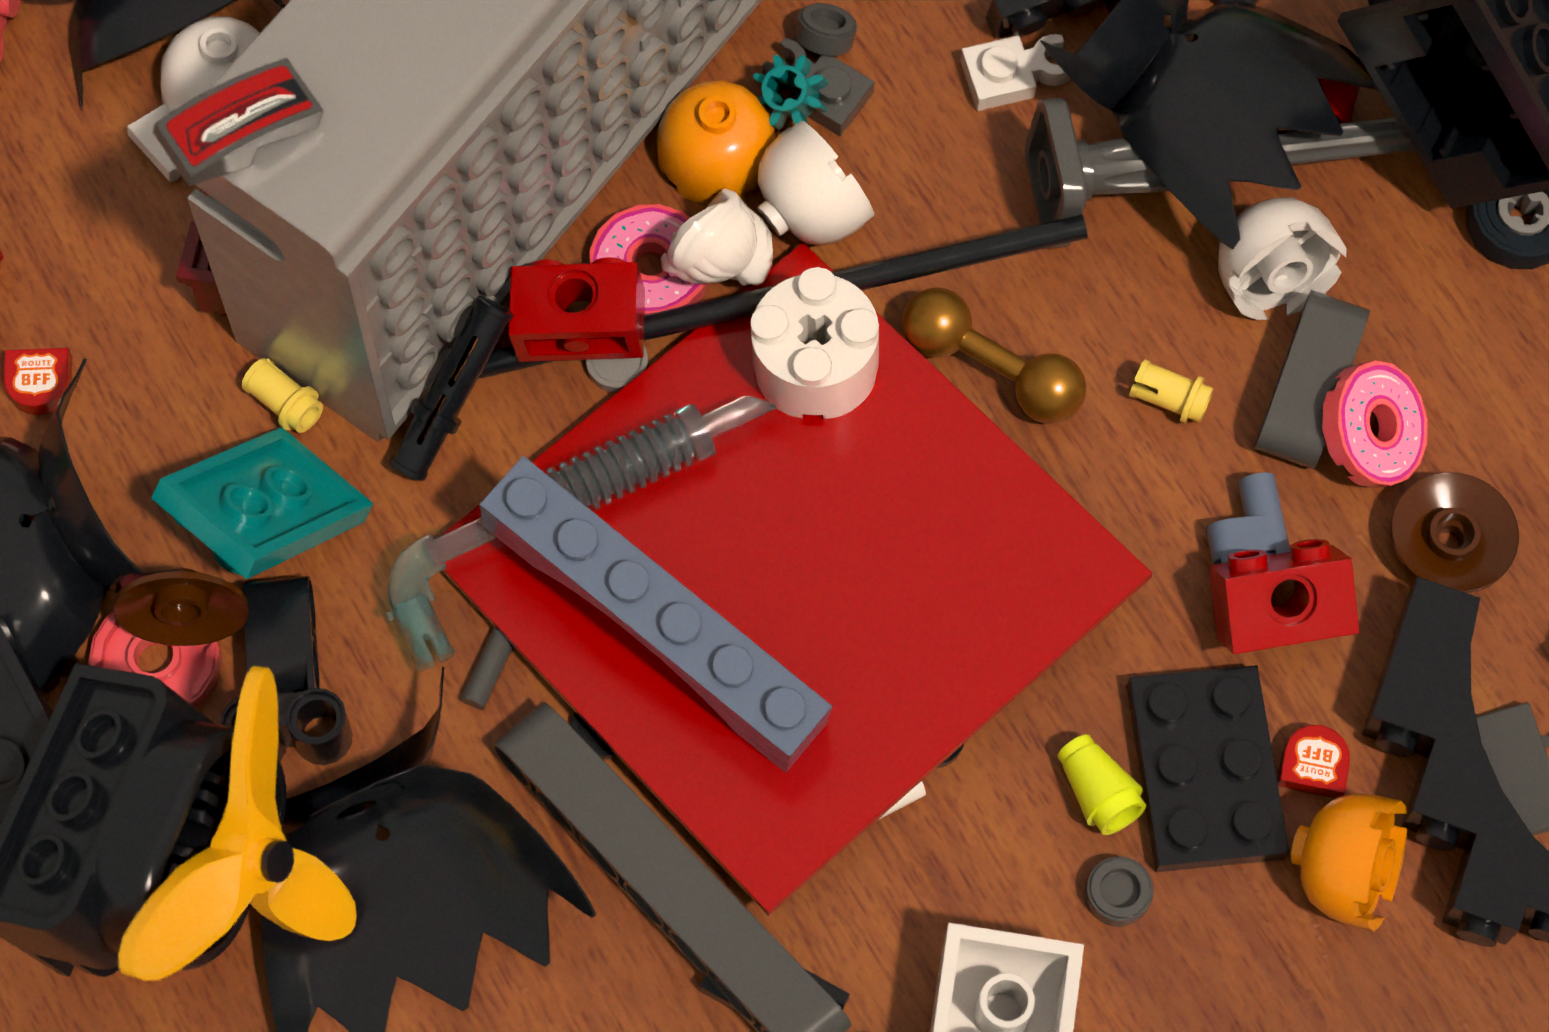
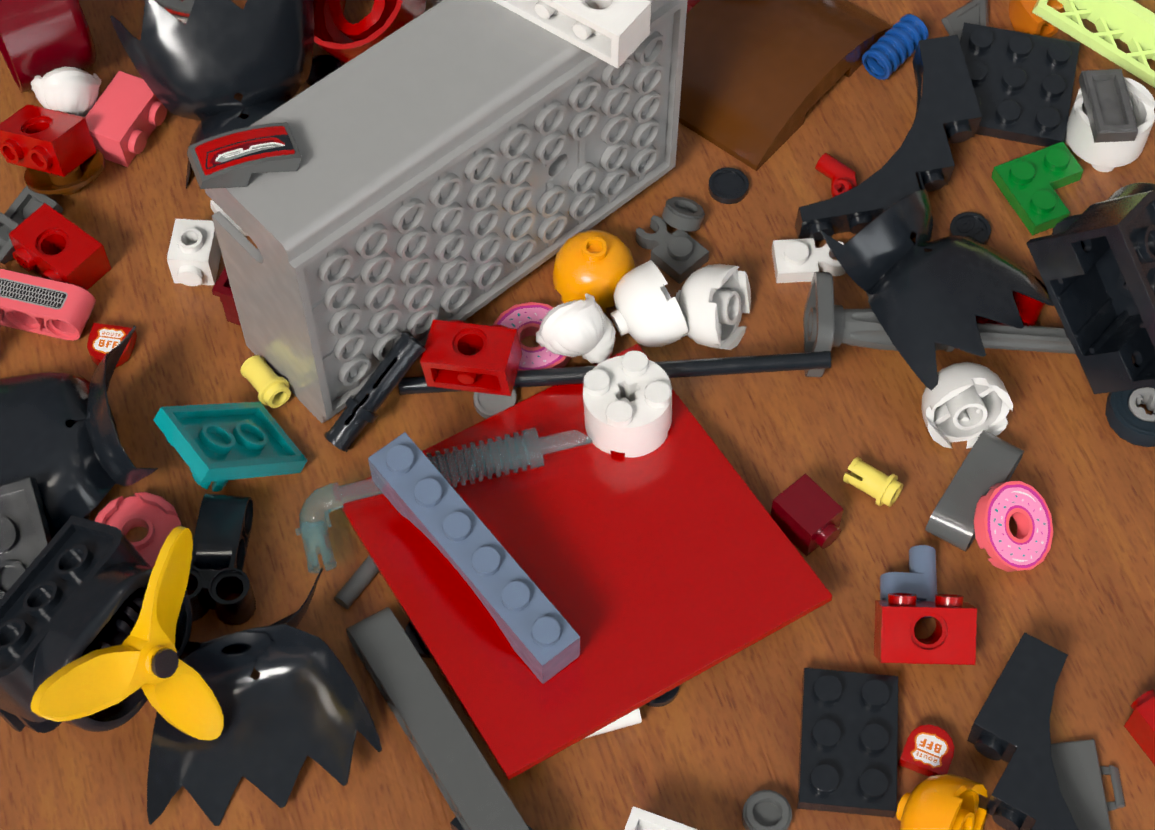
camera: 15 degrees right, 10 degrees down
reddish brown dish [114,568,249,646] -> none
teal gear [753,55,829,130] -> none
pearl gold piece [902,288,1086,424] -> none
neon yellow cone [1057,734,1146,835] -> none
reddish brown dish [1390,472,1519,593] -> none
none -> white brick [167,219,221,286]
none -> white cylinder [675,264,751,350]
none -> dark red brick [770,473,844,556]

